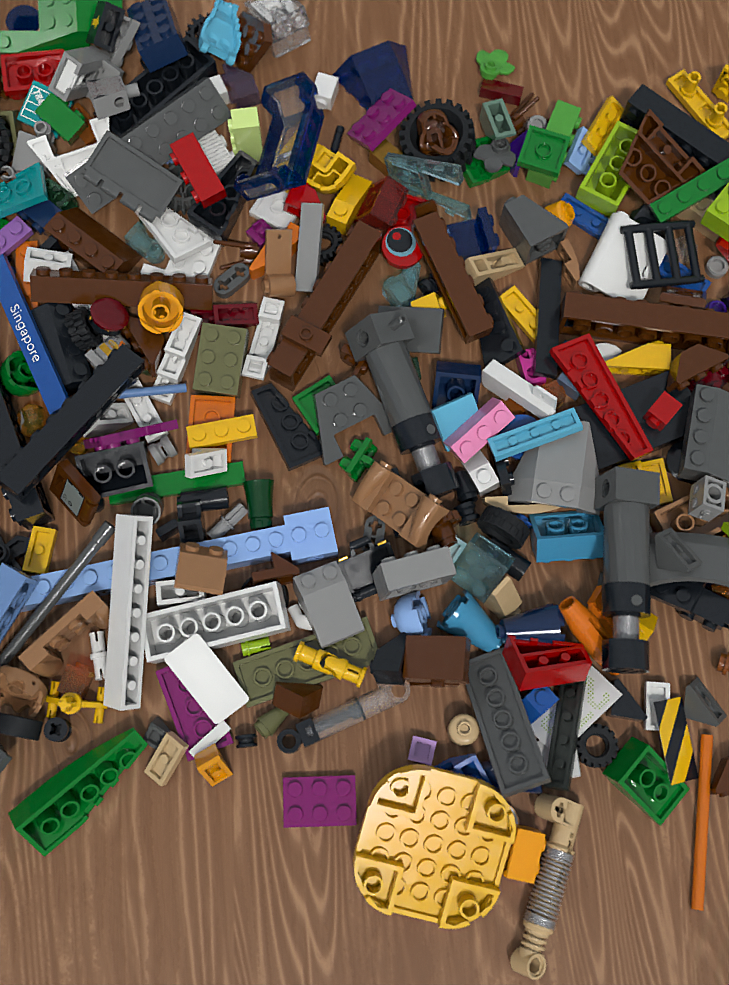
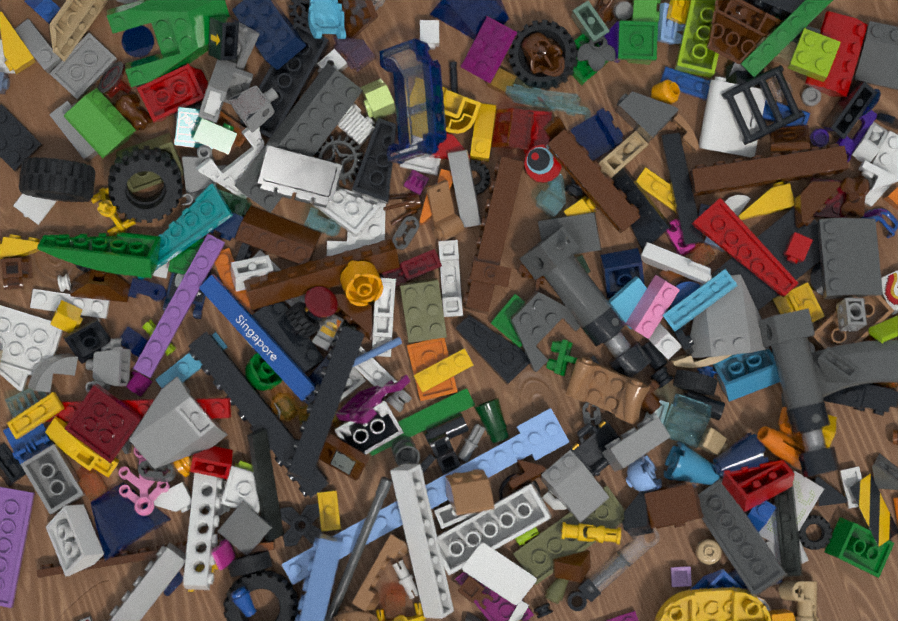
camera: 15 degrees left, 10 degrees up
red wedge [169,132,227,208] -> none
white slope [185,448,227,478] -> none
none -> reddish brown plate [457,575,494,610]

